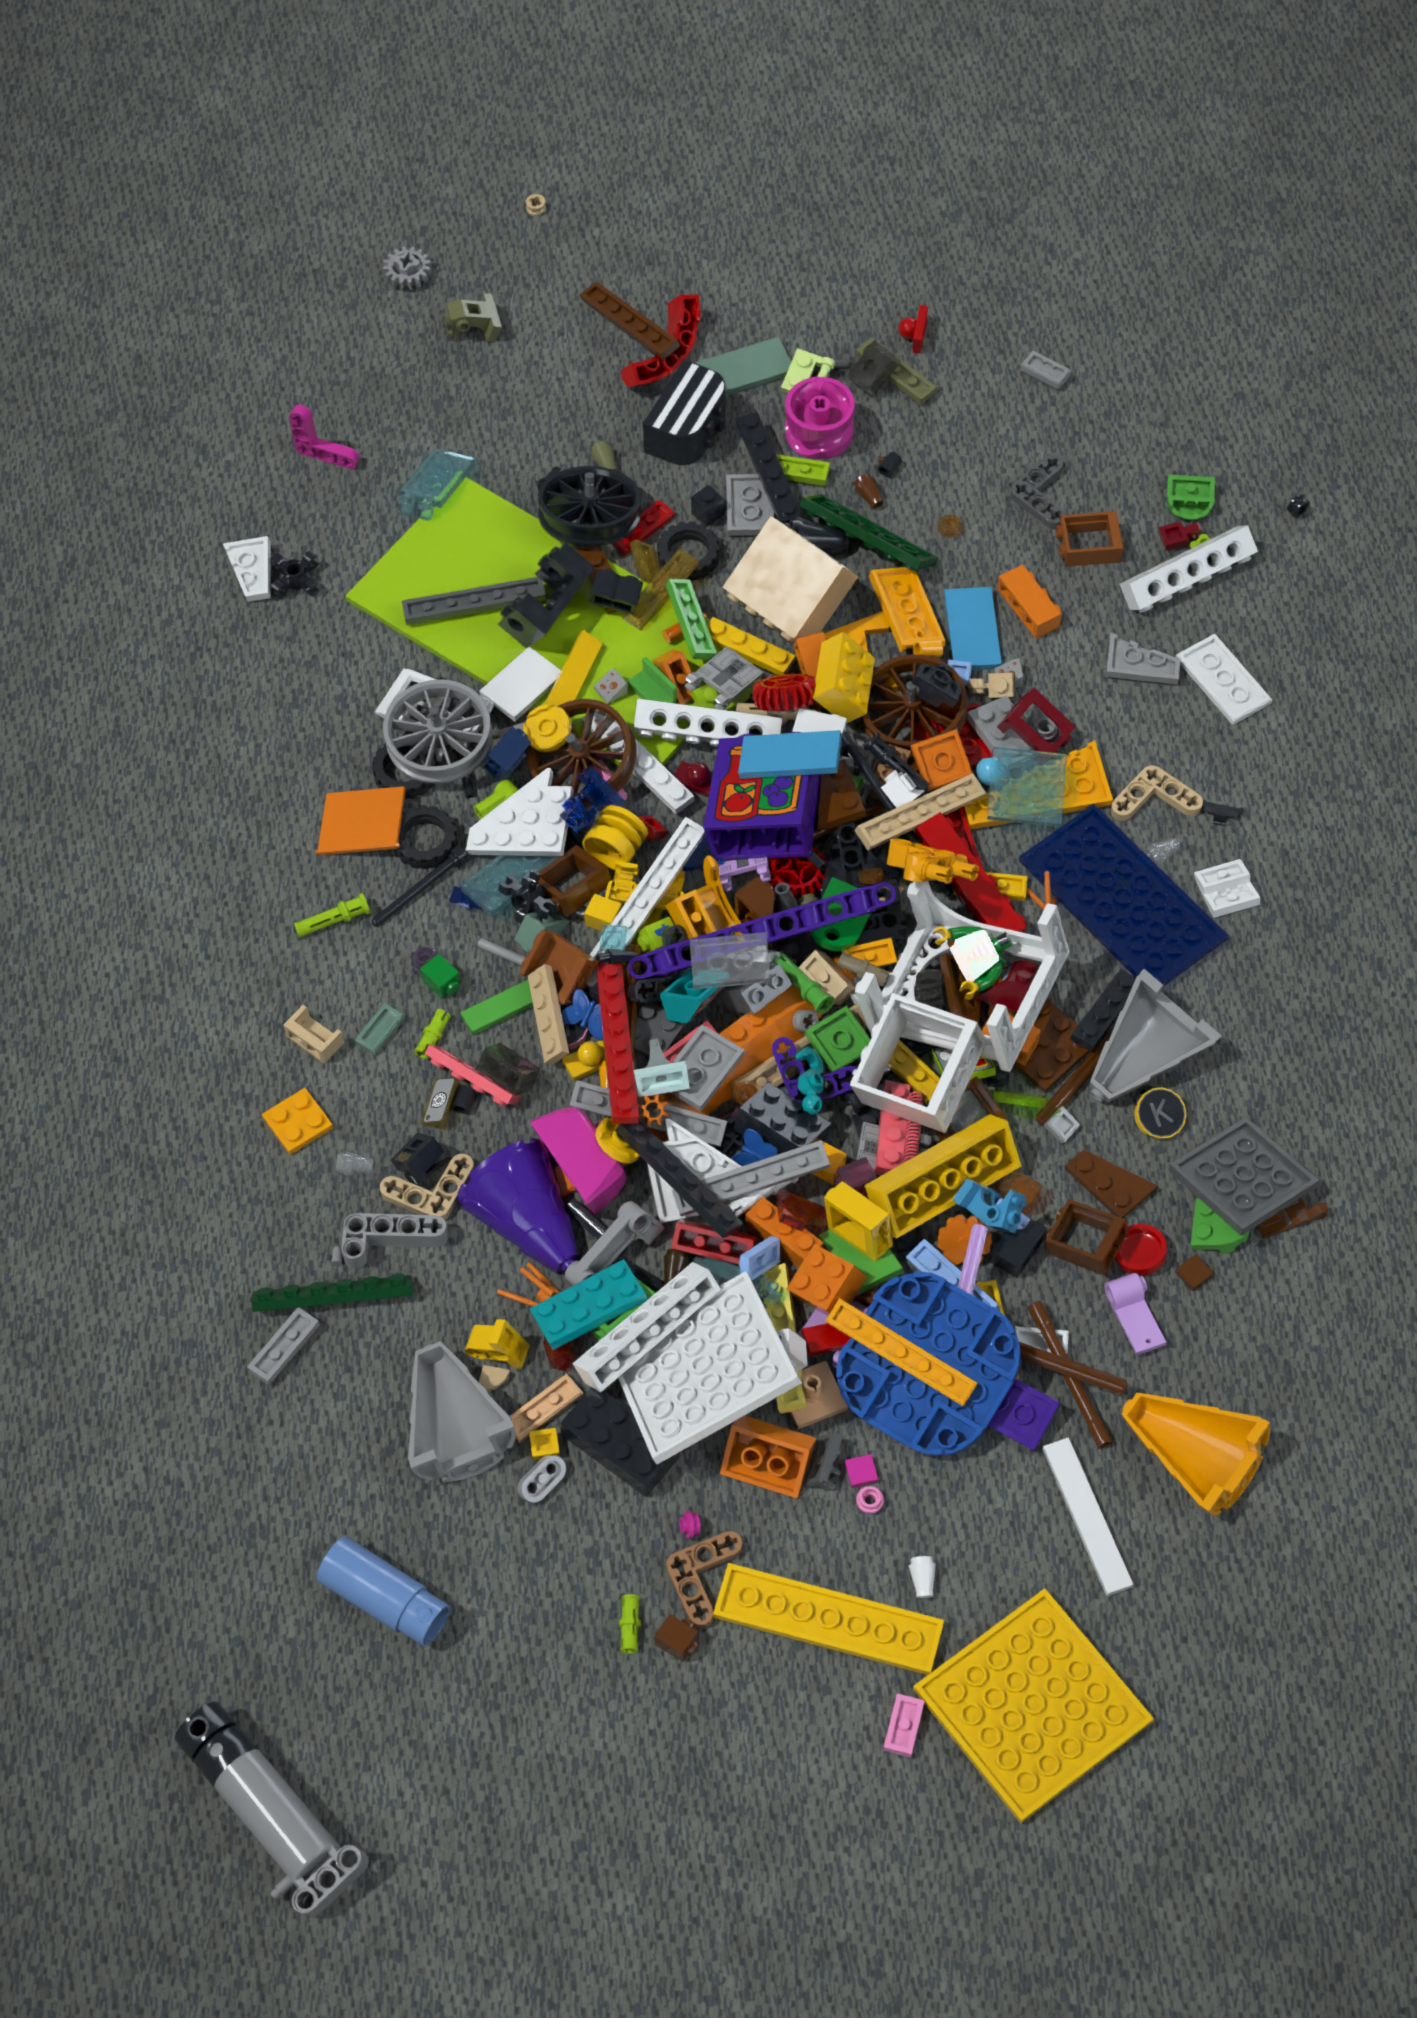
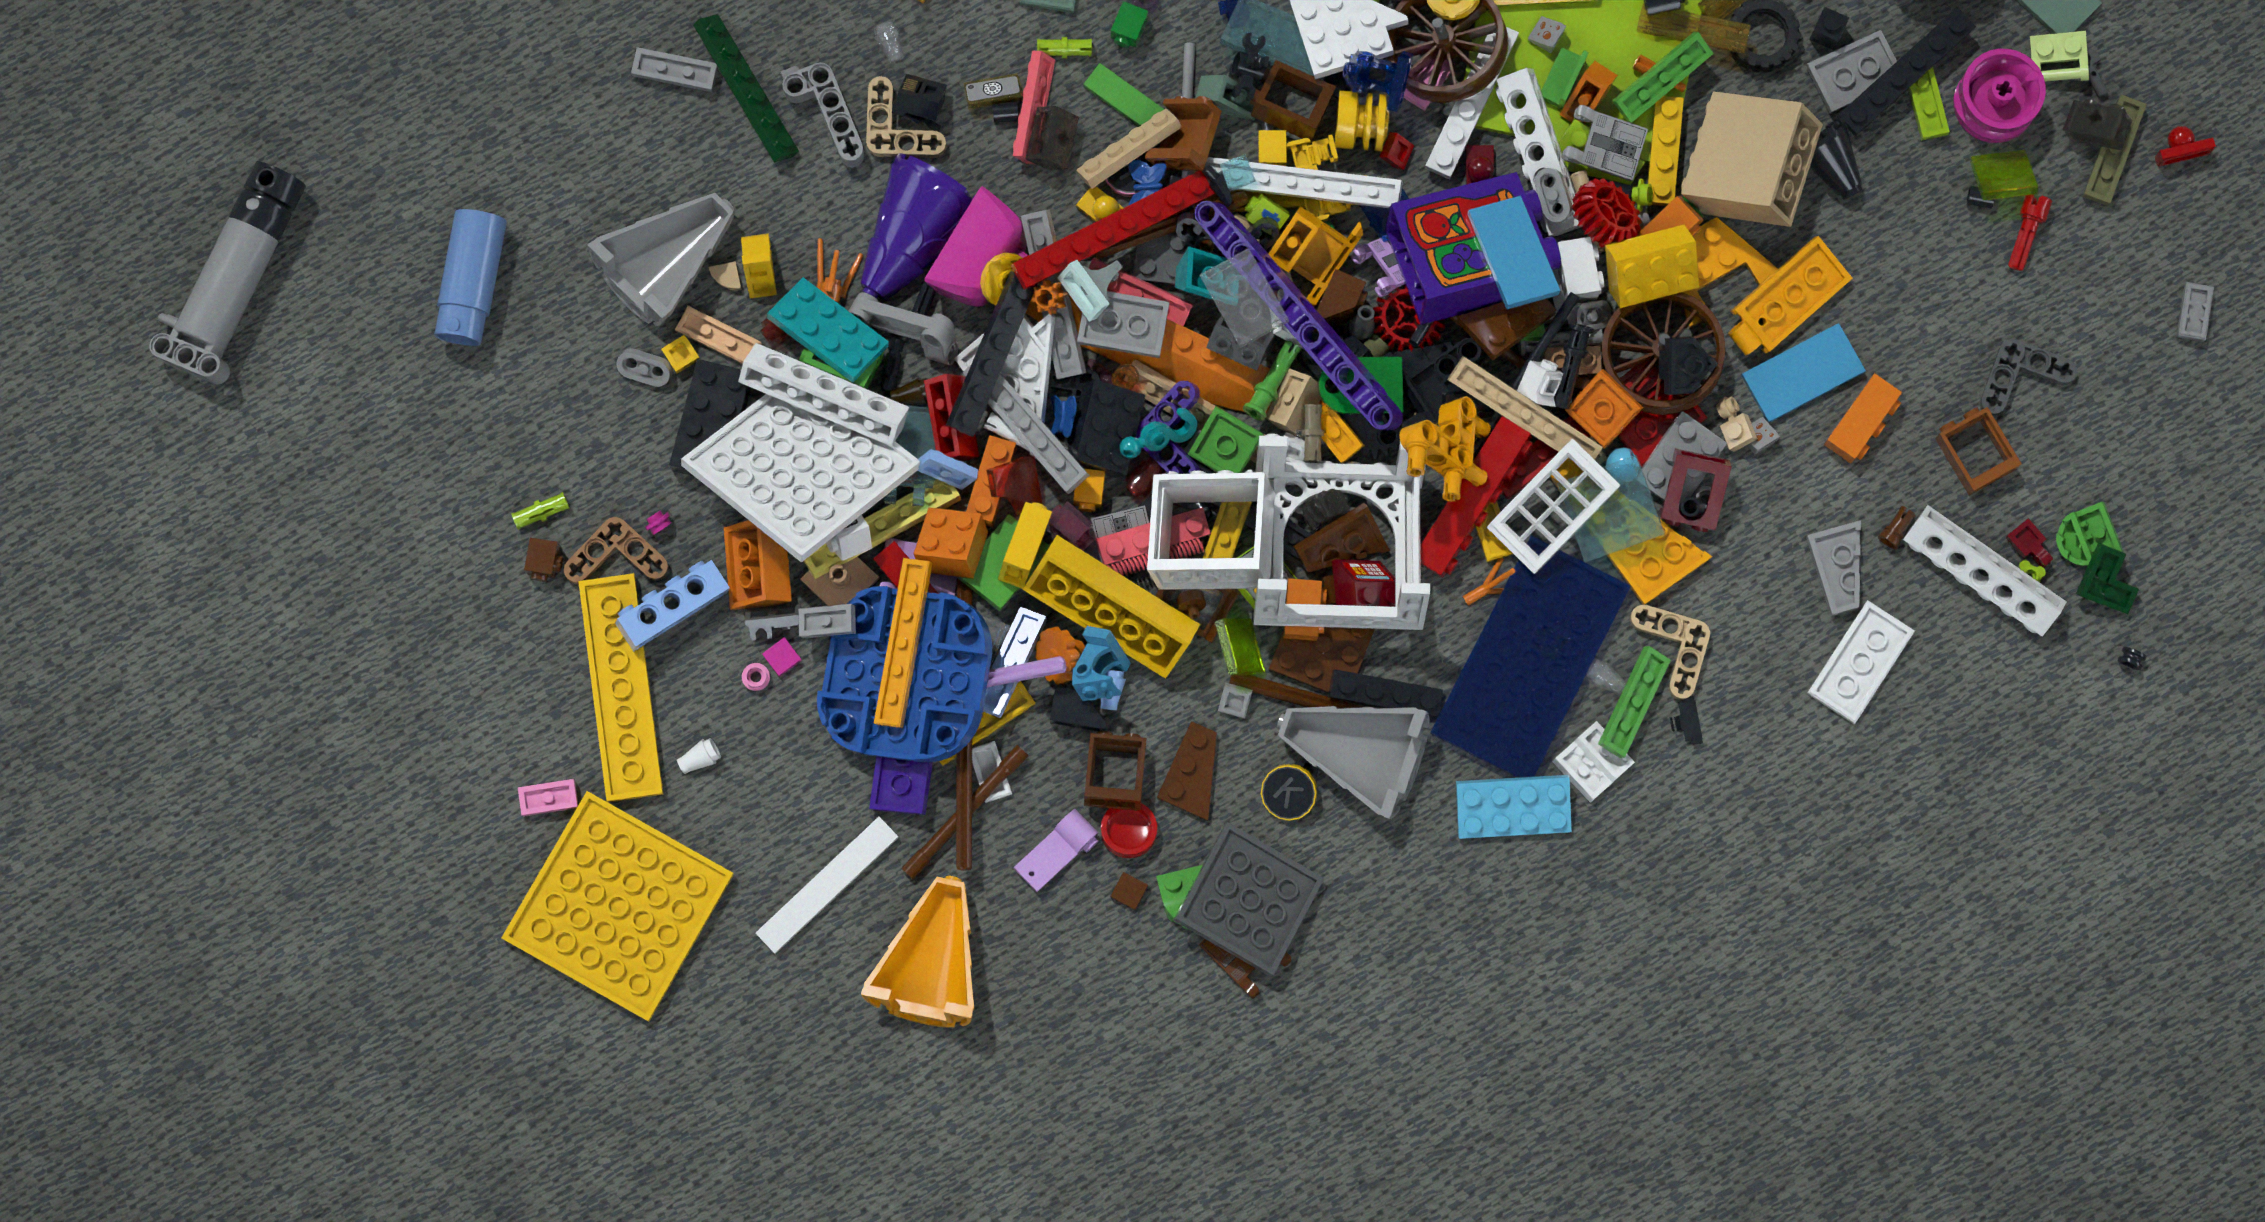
camera: 65 degrees right, 20 degrees up
light grey bush [793,1010,819,1032] -> none
dark green plate [800,494,939,571] -> none
reddish brown cone [854,474,884,509] -> none
clear orange tile [858,868,884,884] -> none
torso [932,926,1013,1000] -> none
clear orange tile [938,515,962,538] -> none
light blue tile [948,660,972,686] -> none
clear orange brick [999,1170,1042,1215] -> none
none -> light blue brick [615,560,730,652]
none -> light grey plate [799,604,856,638]
none -> clear red brick [1125,457,1166,498]
none -> reddish brown tile [1176,589,1206,619]
none -> medium azure plate [1456,775,1572,839]
none -> white piece [1487,439,1621,574]
none -> light grey plate [1534,168,1572,222]
none -> bright green plate [1598,646,1671,758]
none -> lime plate [1632,179,1653,212]
none -> black hinge [1681,497,1706,517]
none -> reddish brown pin [1878,506,1916,549]
none -> clear neon green tile [1970,150,2038,201]
none -> red piece [2008,192,2052,271]
none -> dark green plate [2076,542,2139,615]

